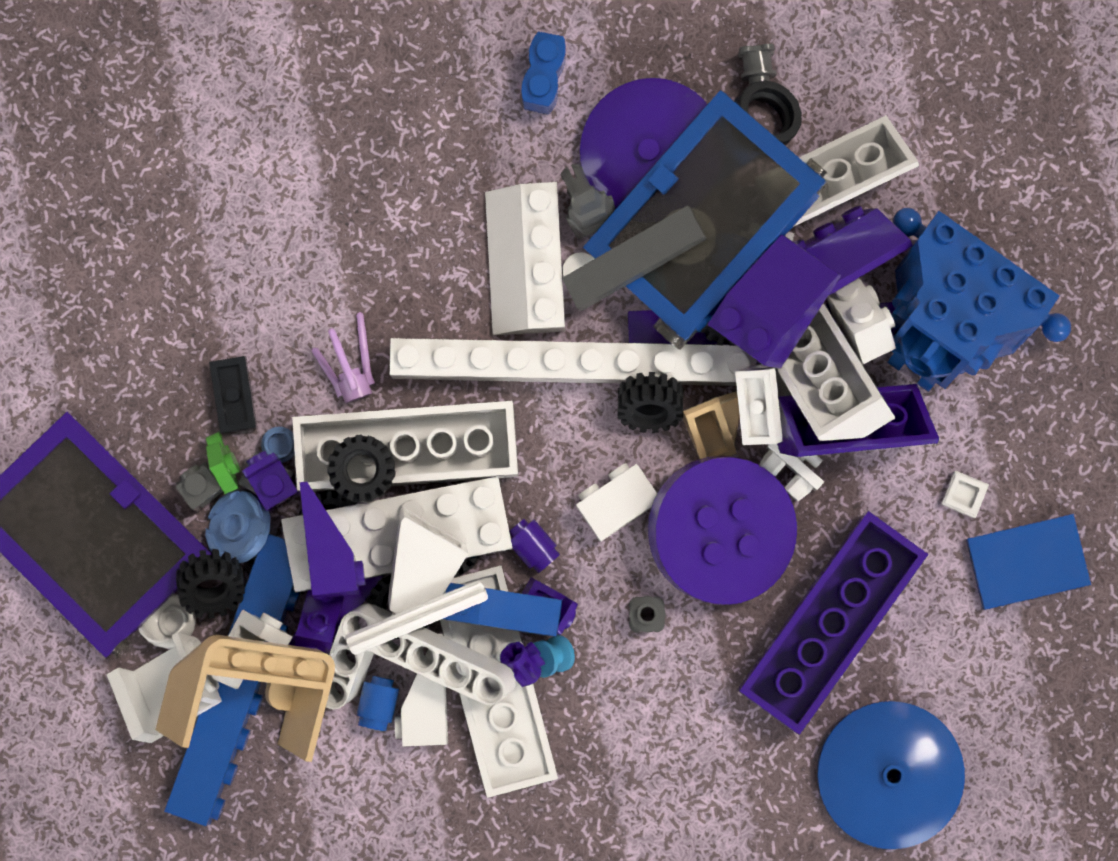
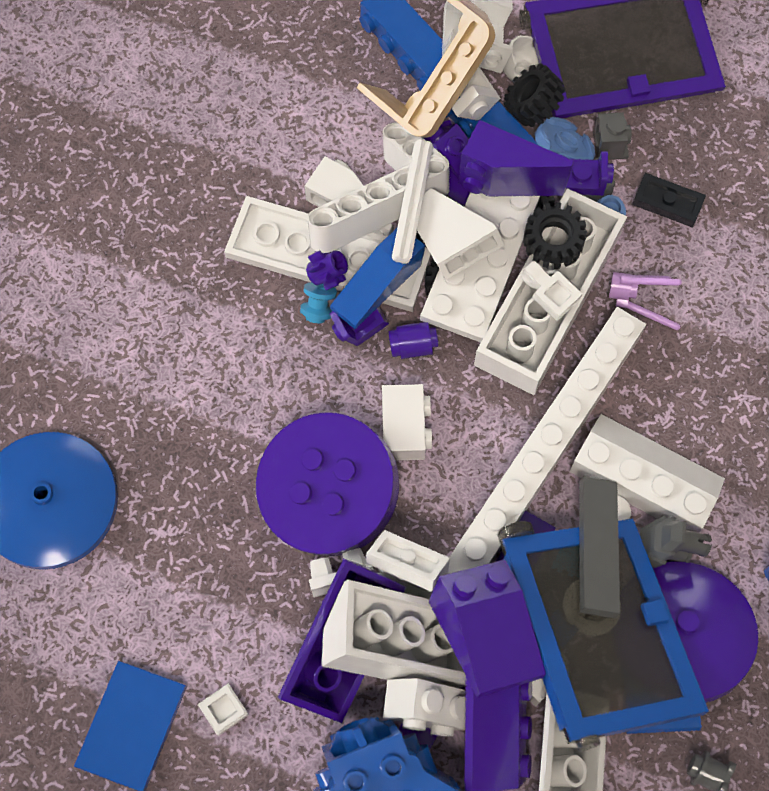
camera: 120 degrees right, 15 degrees down
bright green plate [206,431,240,494] -> none
blue brick [356,676,399,731] -> none
black tyre [617,372,683,433] -> none
dark grey brick [629,596,666,633] -> none
tan slope [683,391,740,459] -> none
black tyre [729,80,802,154] -> none
dark purple brick [737,511,929,735] -> none
none -> white plate [521,261,583,321]

